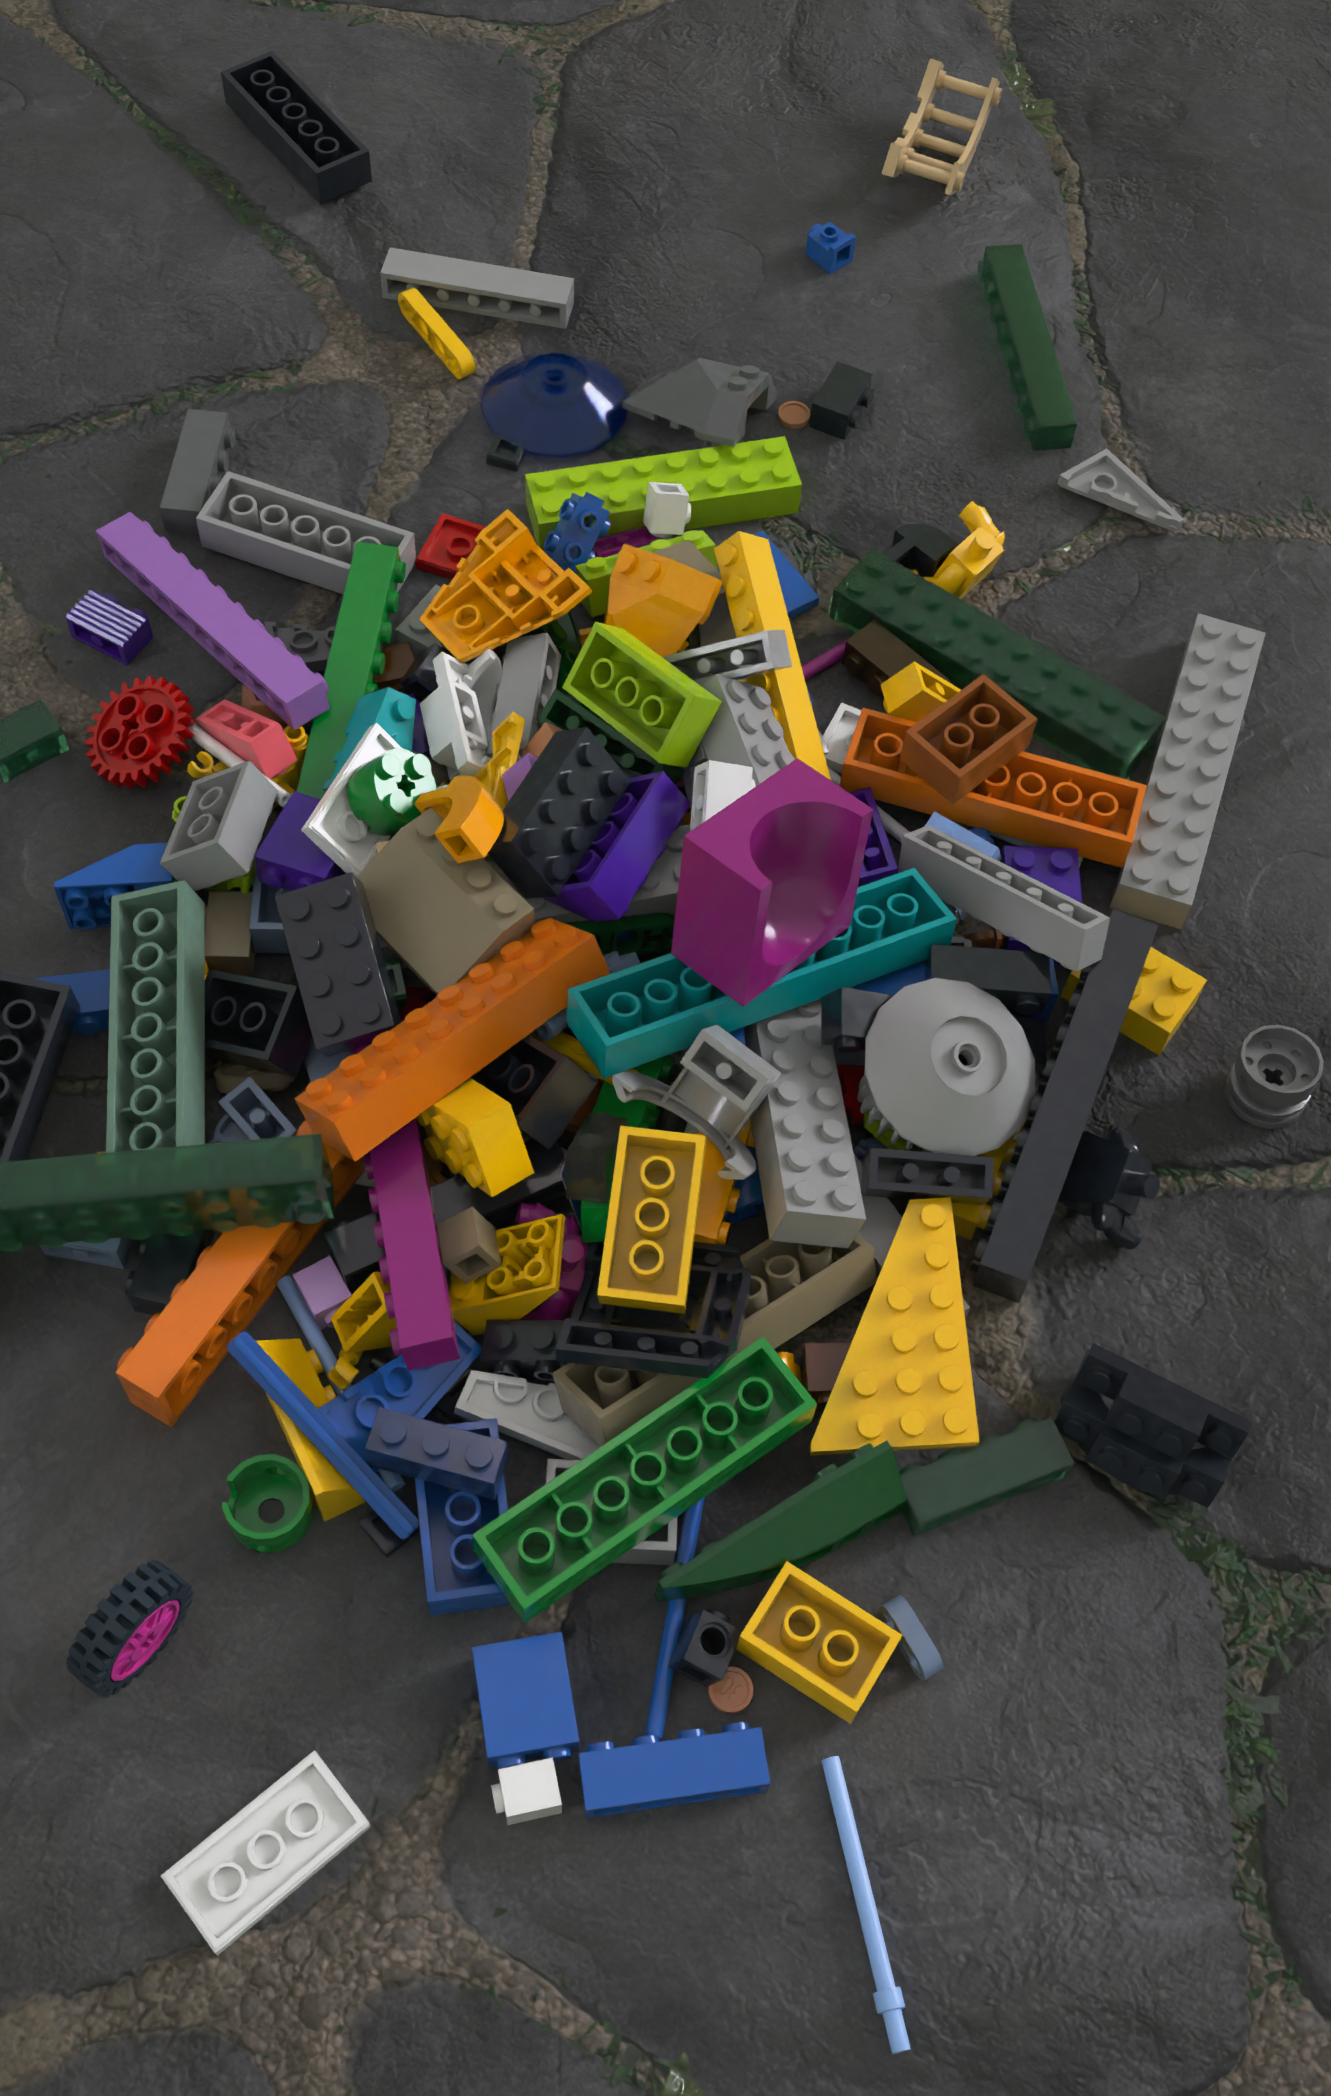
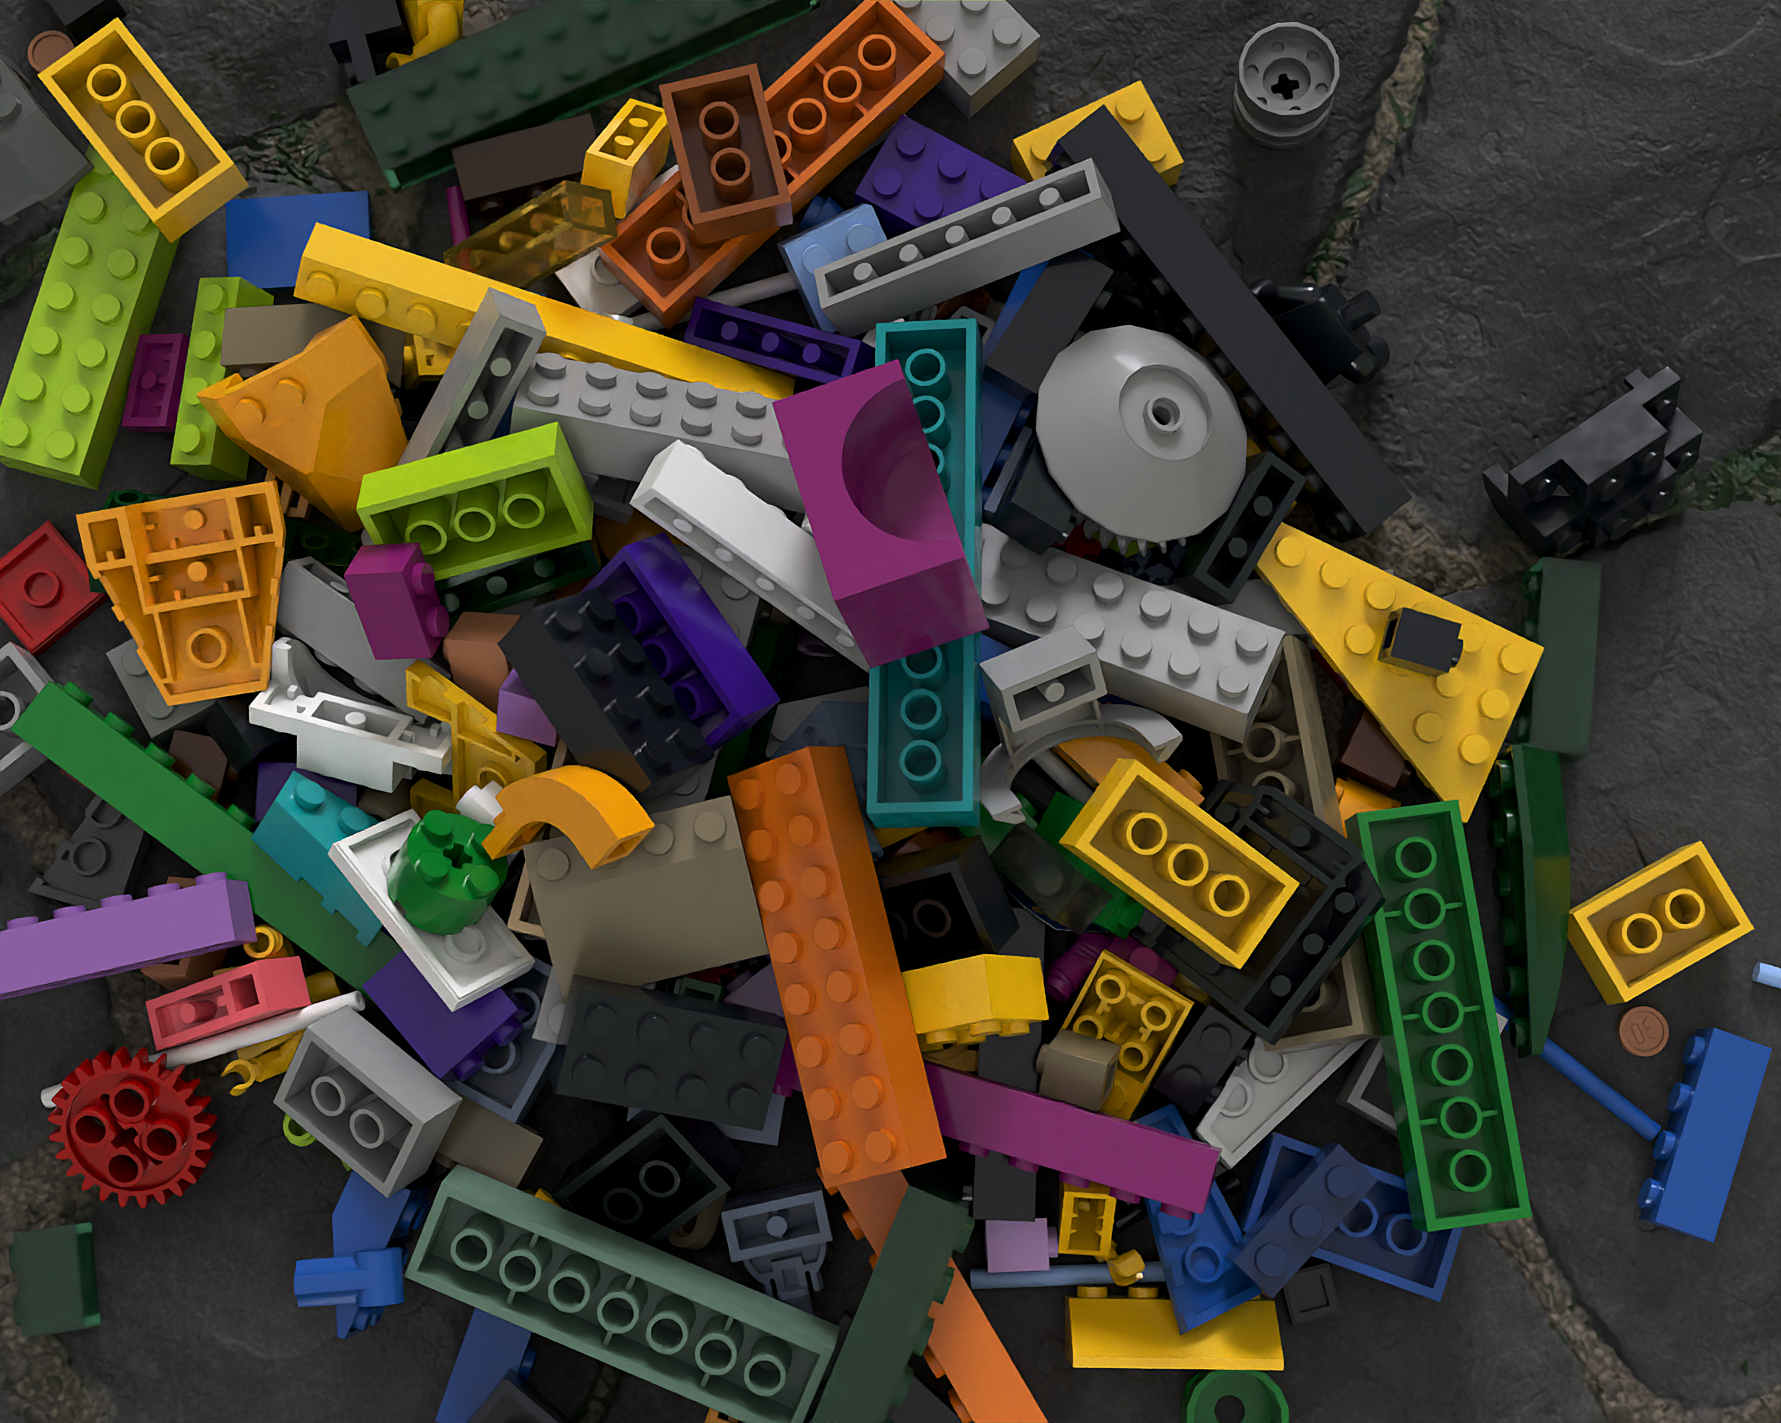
camera: 60 degrees left, 20 degrees up
blue axle [227,1331,419,1539] -> none
blue brick [472,1632,579,1769] -> none
white brick [491,1757,562,1825] -> none
blue brick [544,492,610,573] -> none
white brick [643,482,691,538] -> none
black brick [668,1609,742,1687] -> none
sand blue beam [879,1595,944,1681] -> none
none -> yellow brick [37,17,249,243]
none -> blue piece [294,1247,404,1307]
none -> magenta brick [344,543,449,660]
none -> clear yellow brick [443,180,618,290]
none -> black brick [1377,607,1463,677]

